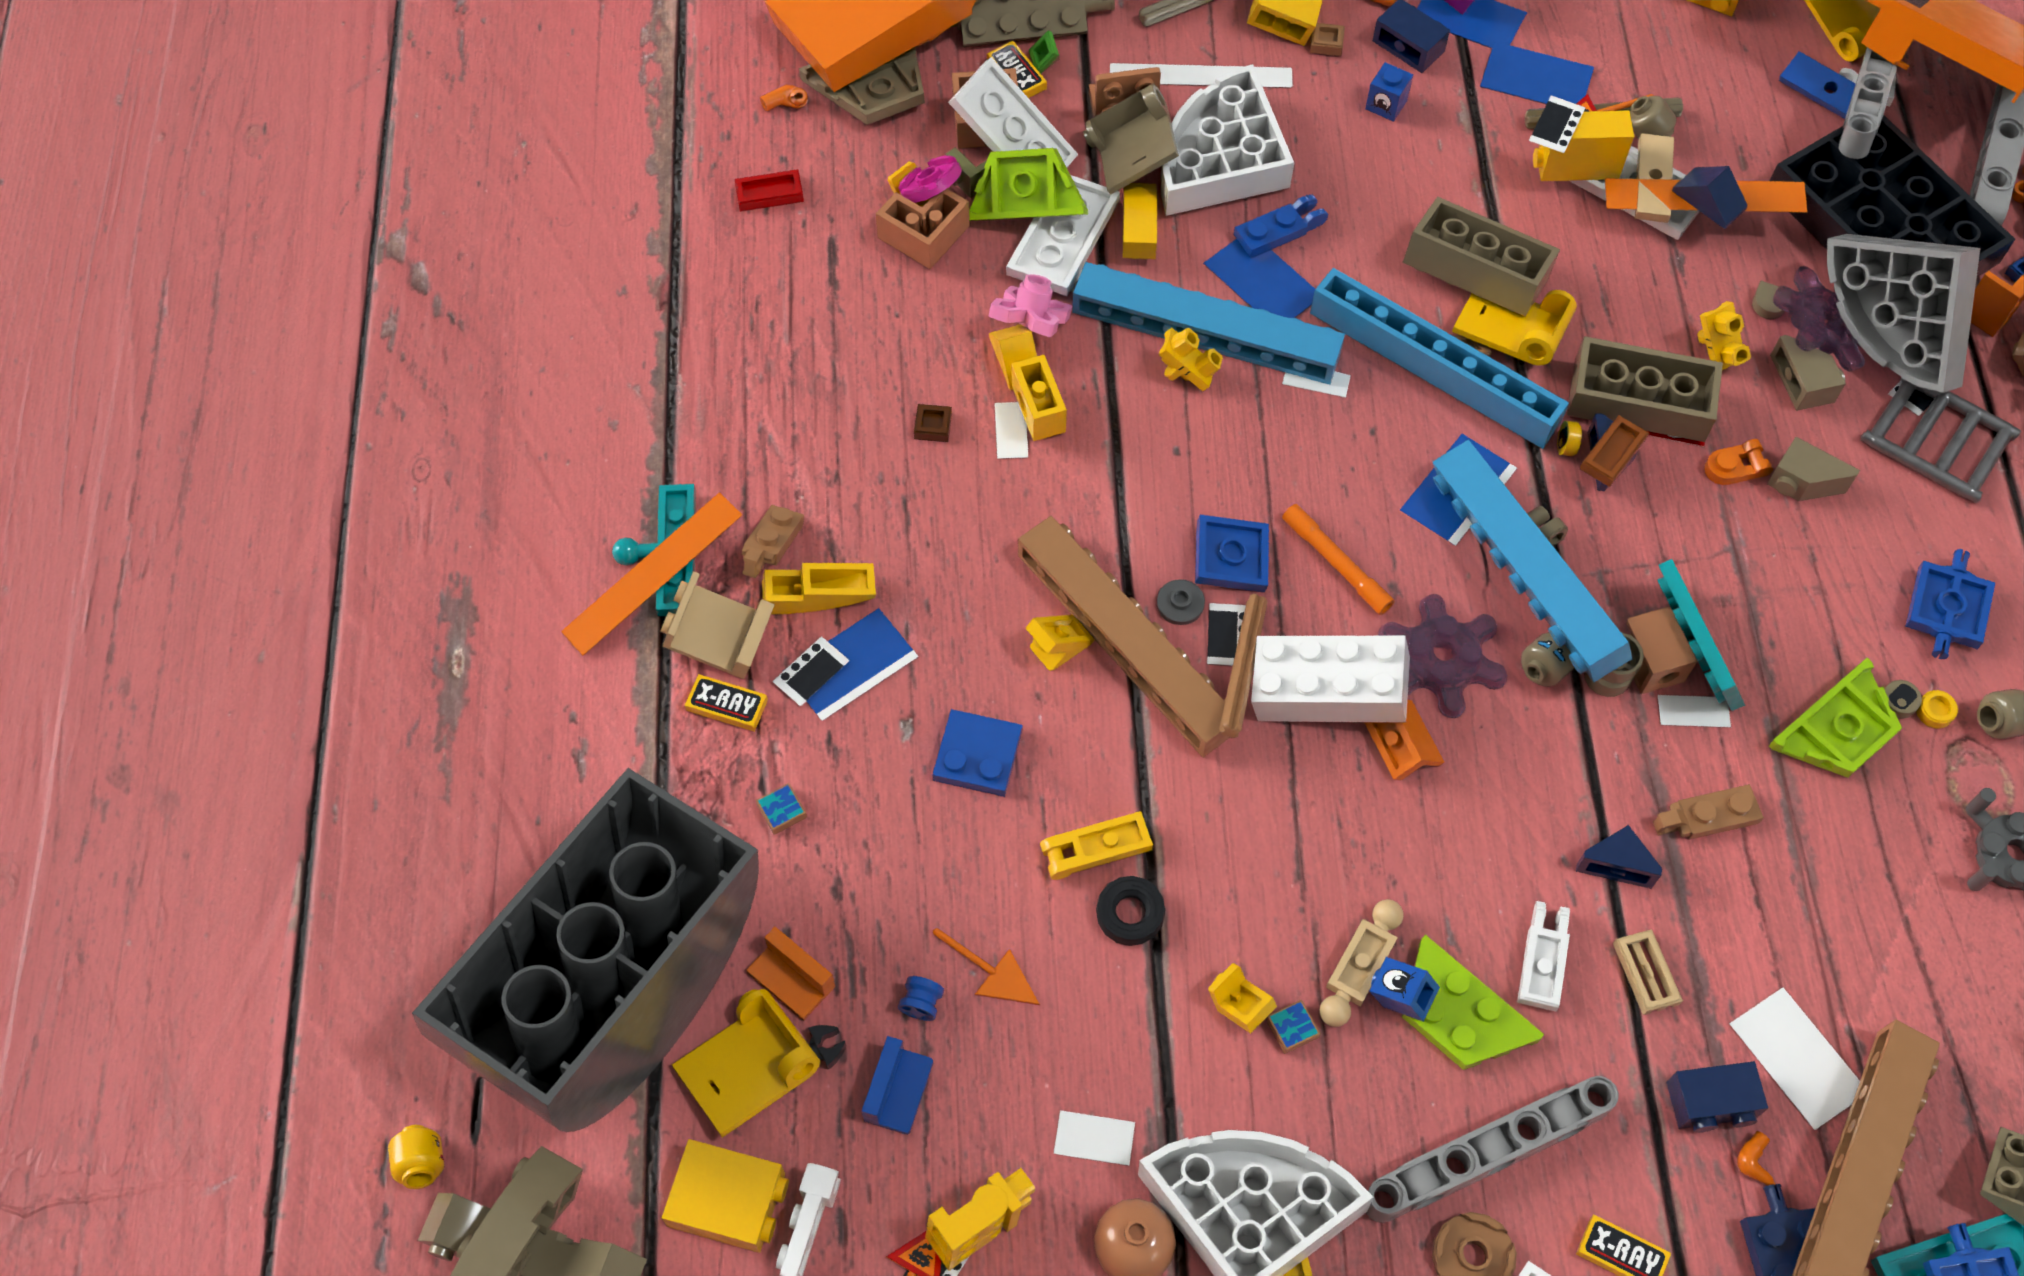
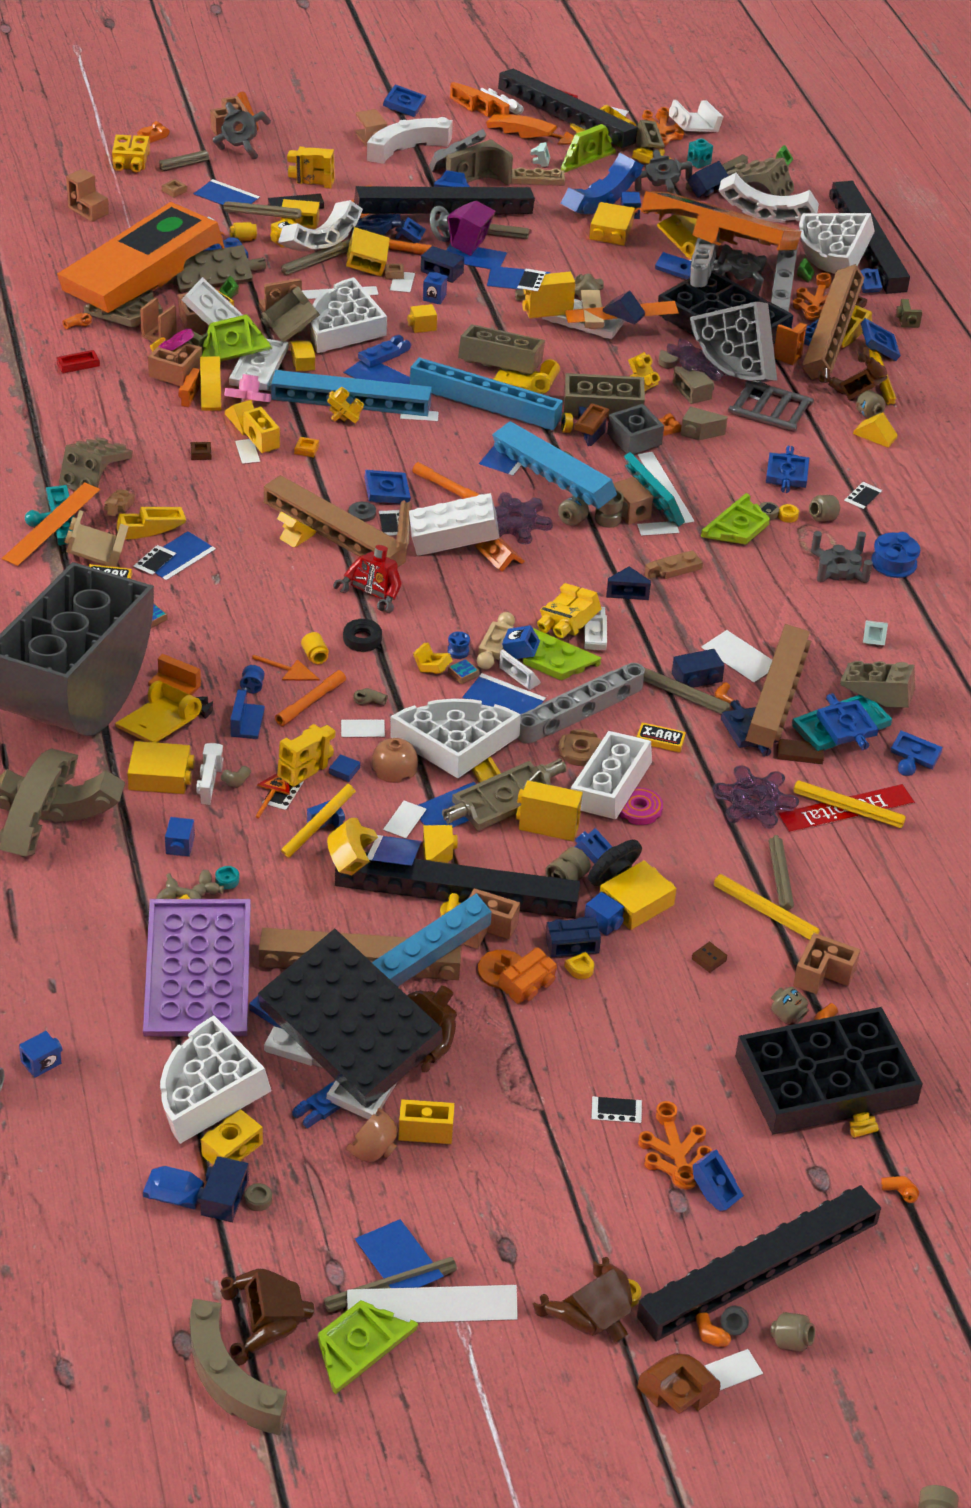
camera: 15 degrees left, 20 degrees down
blue plate [932,709,1023,797] -> none
yellow plate [1040,811,1153,880] -> none
tan tile [1613,929,1683,1015] -> none
none -> dark tan bracket [59,437,133,495]
none -> nougat piece [140,298,177,342]
none -> orange plate [178,368,201,407]
none -> yellow slope [200,356,221,411]
none -> dark tan arm [221,766,251,788]
none -> orange piece [275,670,346,726]
none -> light orange tile [294,437,319,458]
none -> yellow brick [301,632,329,664]
none -> blue tile [329,754,361,782]
none -> red torso [333,545,402,613]
none -> dark tan arm [353,688,388,706]
none -> white sticker [390,272,415,292]
none -> yellow brick [407,304,437,333]
none -> blue wheel [448,631,470,659]
none -> blue sticker [462,673,546,714]
none -> white slope [499,650,541,690]
none -> yellow hips [537,583,602,638]
none -> dark grey brick [607,404,664,454]
none -> white sticker [638,452,694,524]
none -> dark tan axle [644,667,730,714]
none -> dark grey plate [717,244,767,295]

